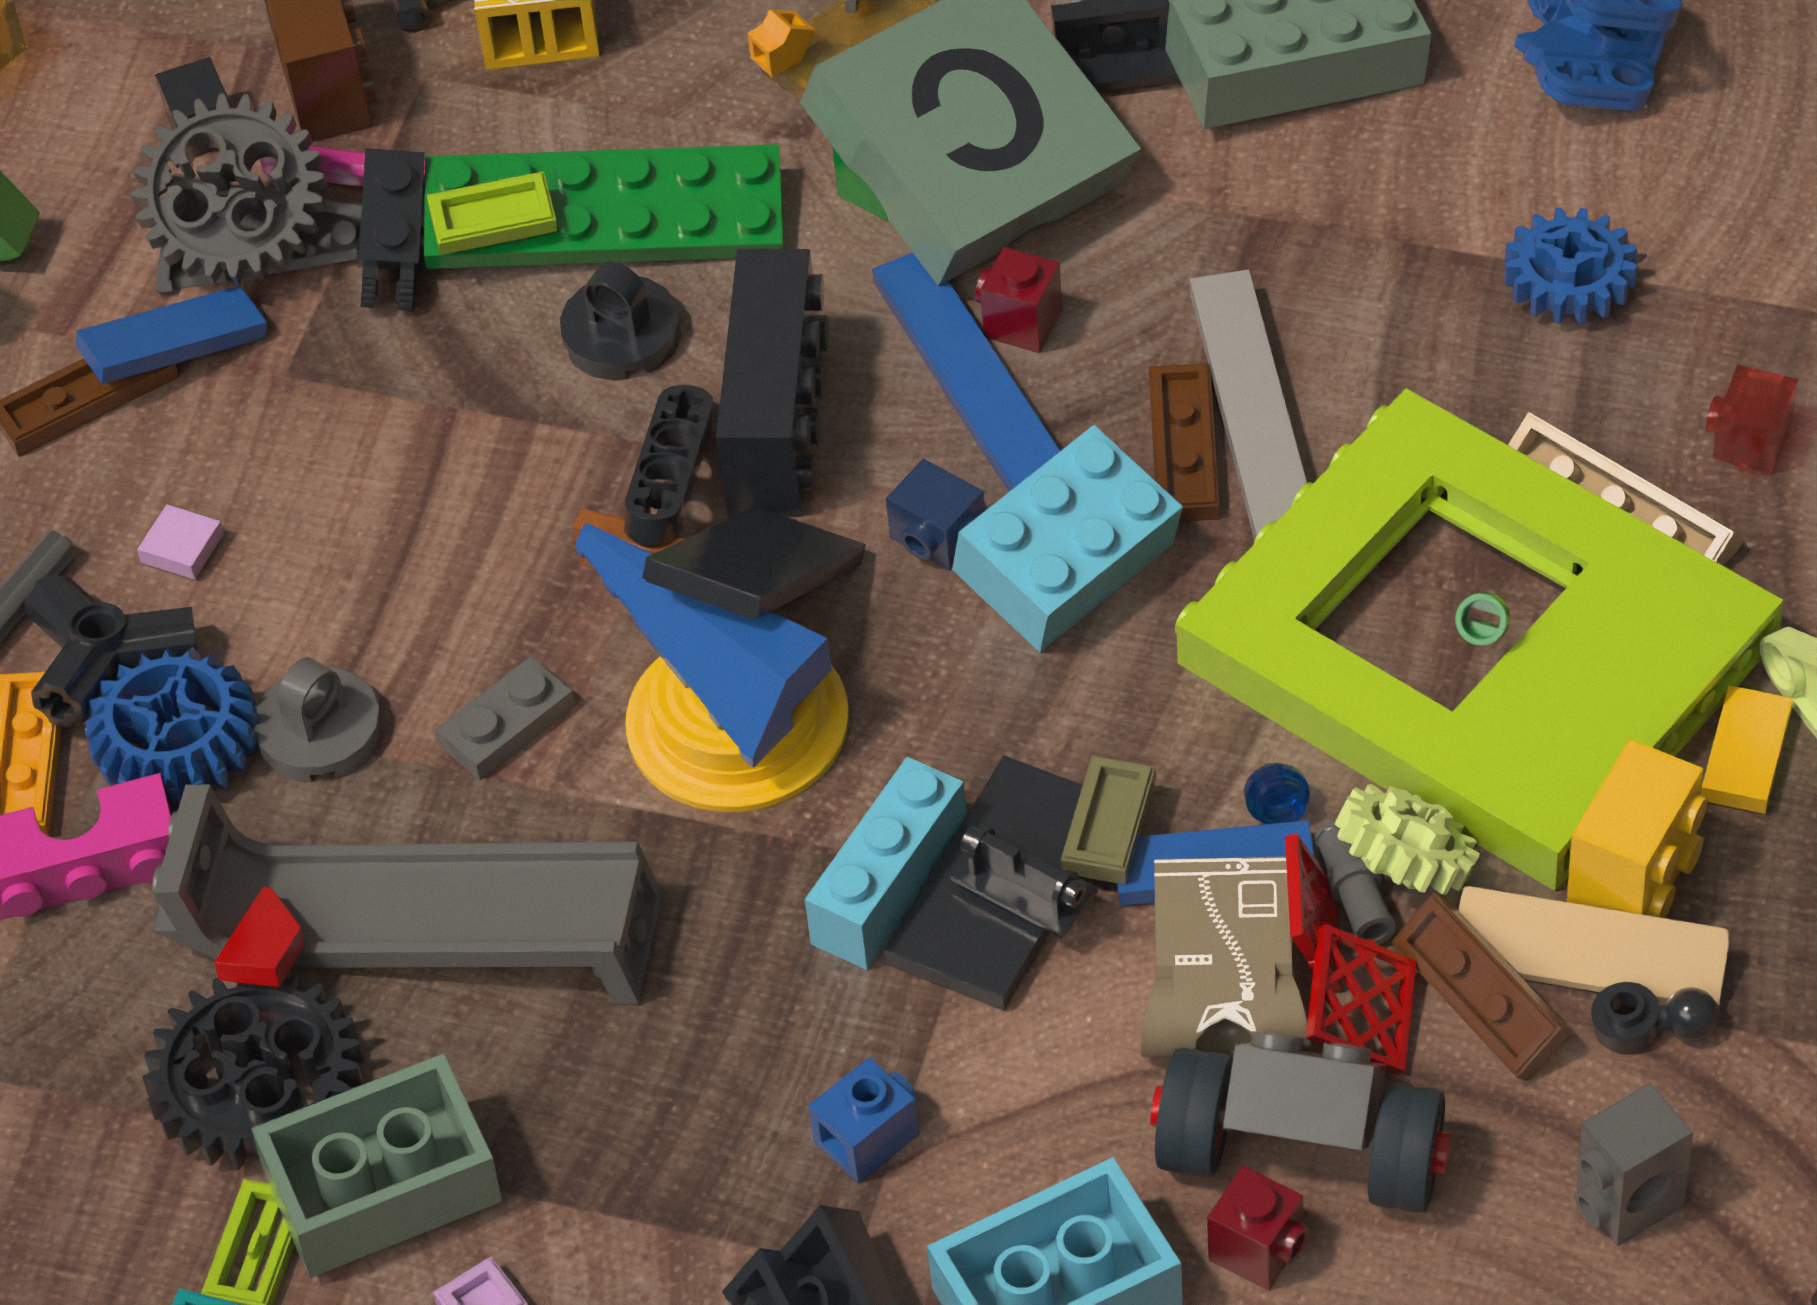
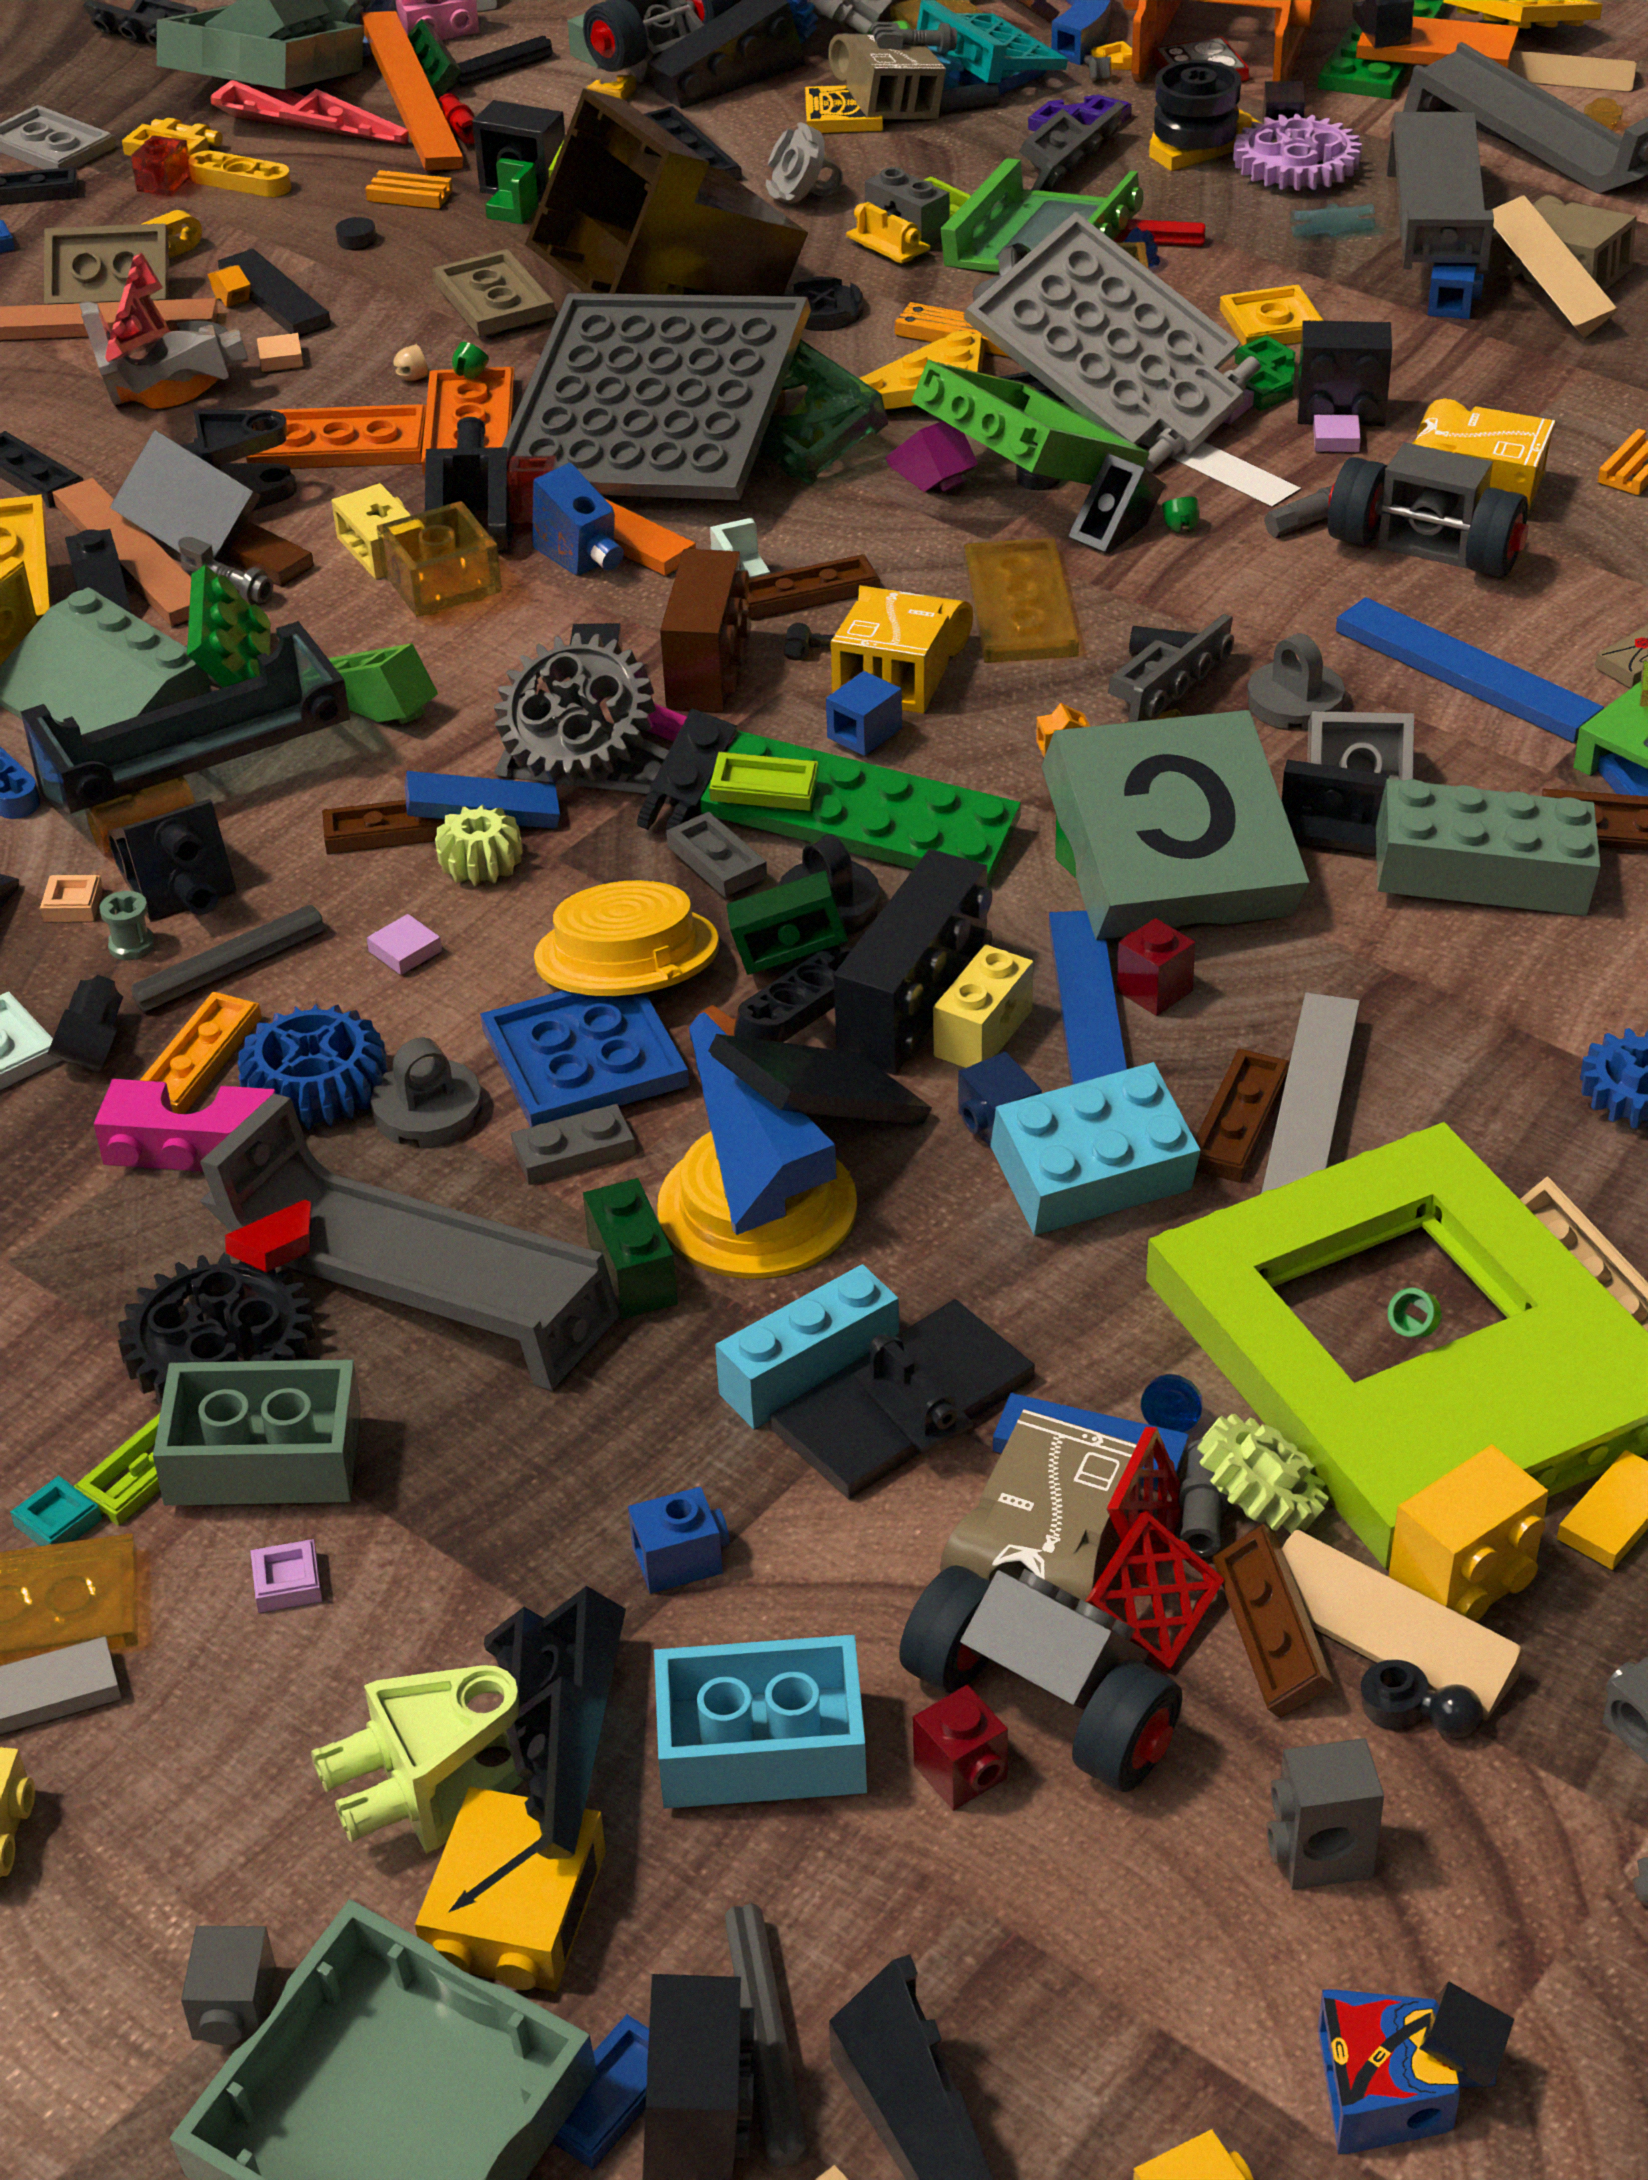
camera: 20 degrees right, 10 degrees down
black piece [25,572,198,728] -> none
olive tile [1061,755,1156,885] -> none
none -> yellowish green gear [435,804,523,887]
none -> blue plate [480,990,689,1127]
none -> yellow piece [534,880,719,996]
none -> dark green brick [583,1178,678,1319]
none -> dark grey plate [667,811,767,897]
none -> dark green brick [726,870,848,975]
none -> blue brick [826,671,902,756]
none -> light yellow brick [933,944,1033,1068]

